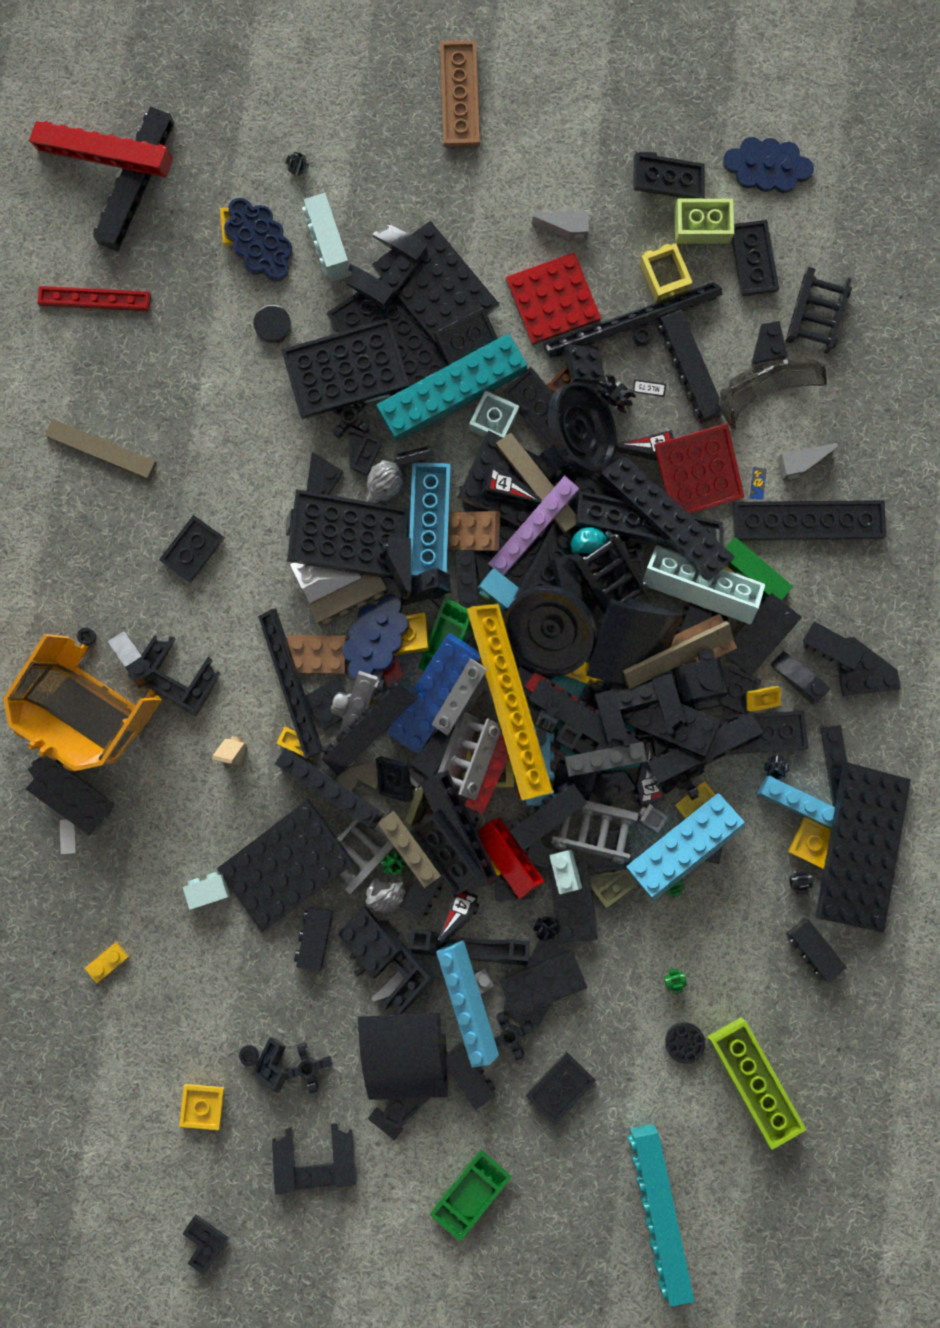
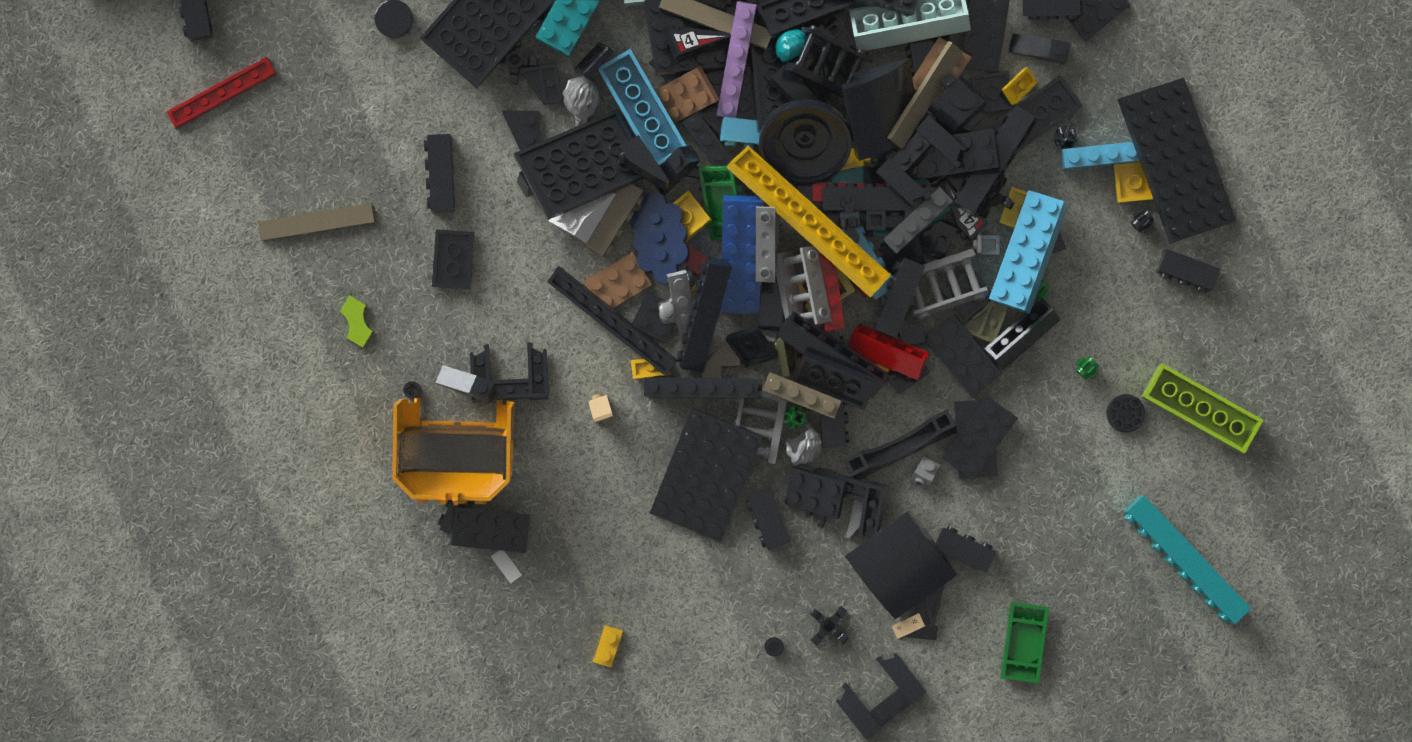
camera: 30 degrees left, 5 degrees up
yellow plate [179,1084,225,1130] -> none
light aqua brick [183,872,230,910] -> none
black plate [253,1037,288,1093] -> none
slope [435,891,480,949] -> none
medium azure brick [436,941,499,1068] -> none
black pin [494,1010,534,1061] -> none
black plate [526,1051,596,1125] -> none
black gear [533,916,559,941] -> none
light aqua brick [549,850,582,894] -> none
black plate [820,725,847,805] -> none
none -> lime tile [340,295,373,348]
none -> black brick [424,134,455,213]
none -> tan sticker [892,613,925,639]
none -> black brick [985,298,1060,370]

